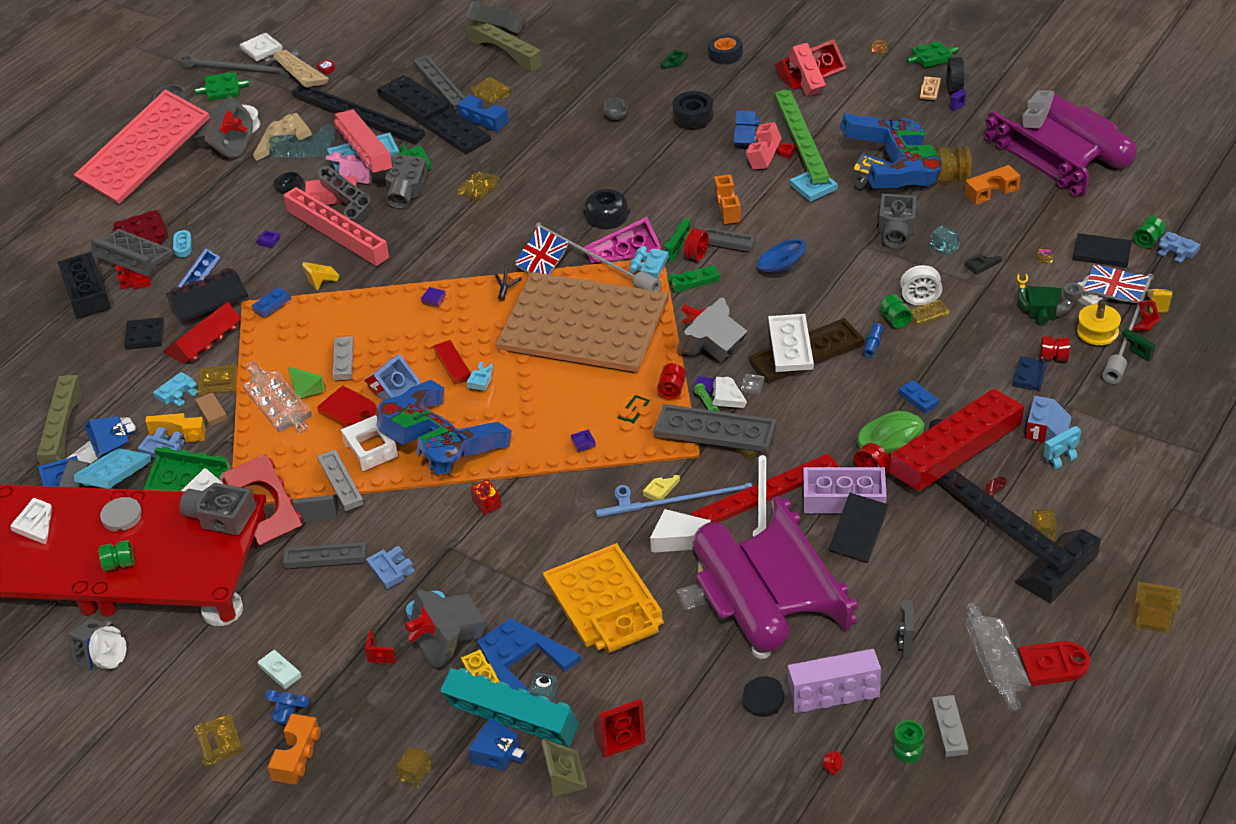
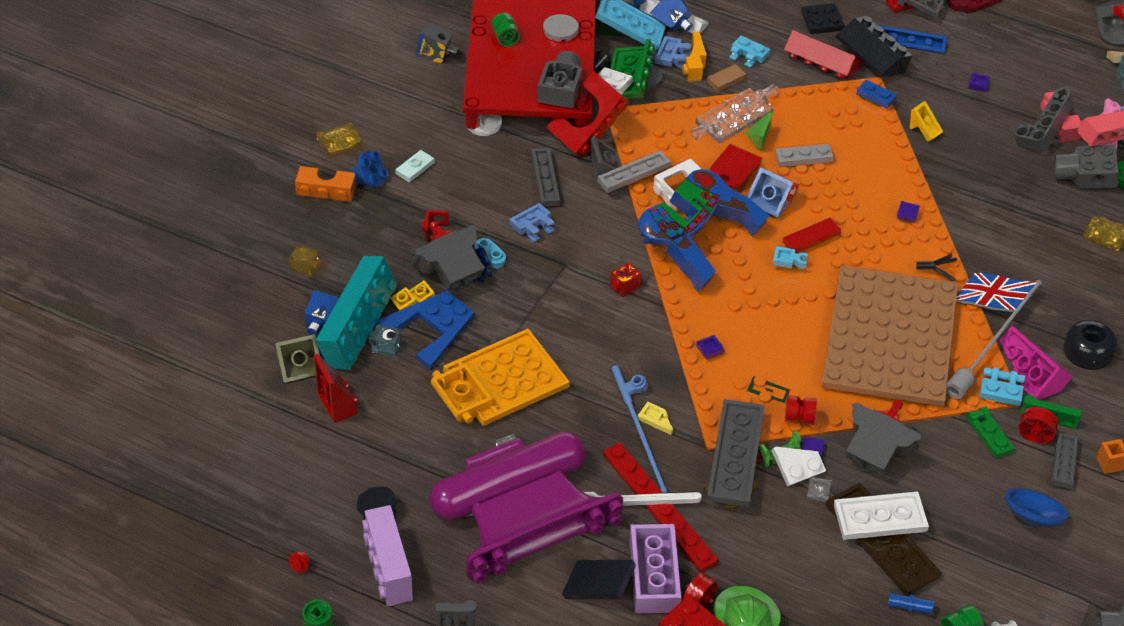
camera: 80 degrees right, 5 degrees up
white tile [89,626,126,669] -> none
medium azure plate [173,230,192,258] -> none
clear yellow plate [198,364,238,397] -> none
black hat [273,172,304,192] -> none
coral brick [283,187,389,266] -> none
white slope [650,509,711,552] -> none

